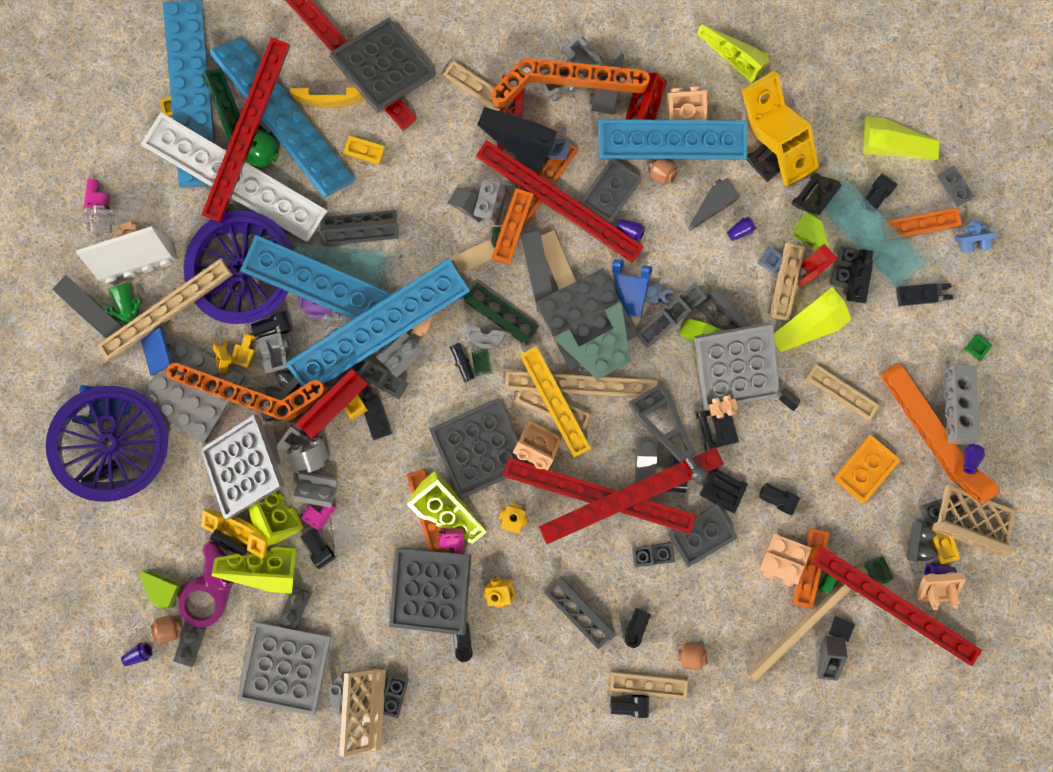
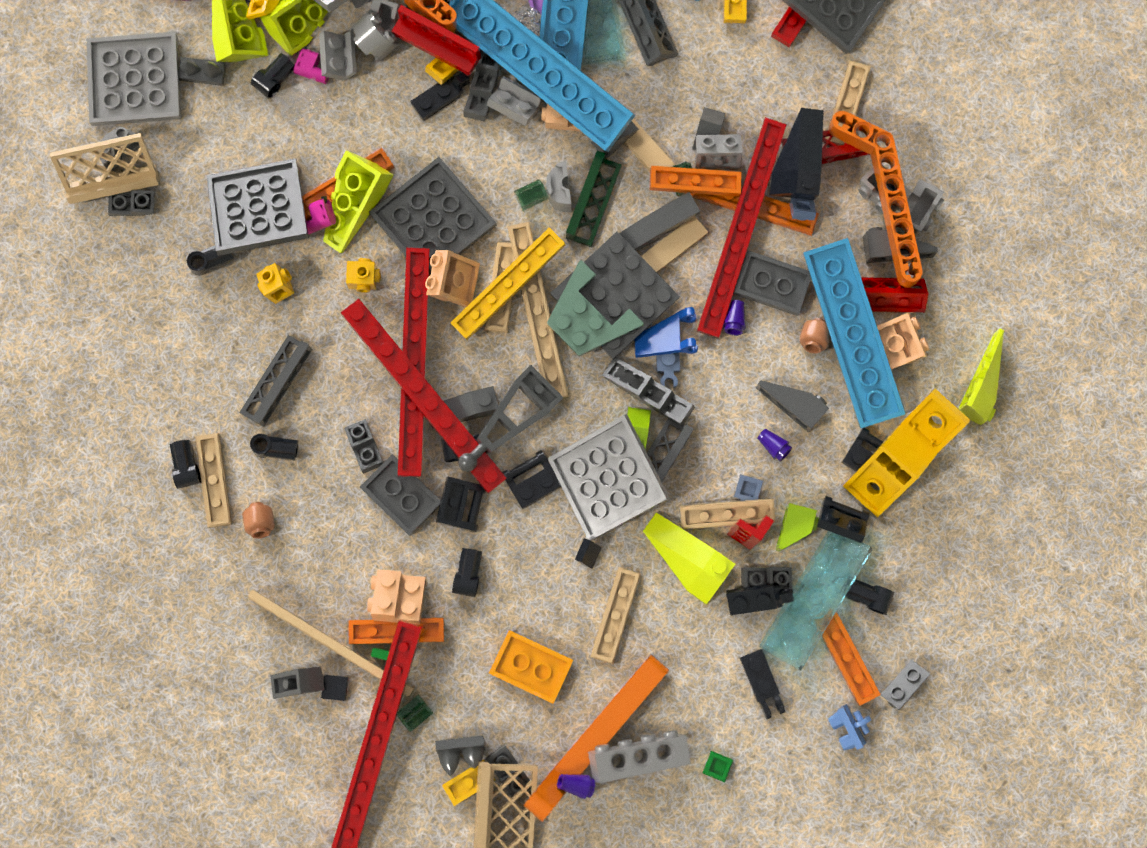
camera: 70 degrees right, 5 degrees down
black pin [449,343,475,383] -> none
light nougat piece [708,395,738,419] -> none
neon yellow wedge [863,116,940,160] -> none
light nougat plate [916,572,966,610] -> none
dark purple cone [924,562,957,575] -> none

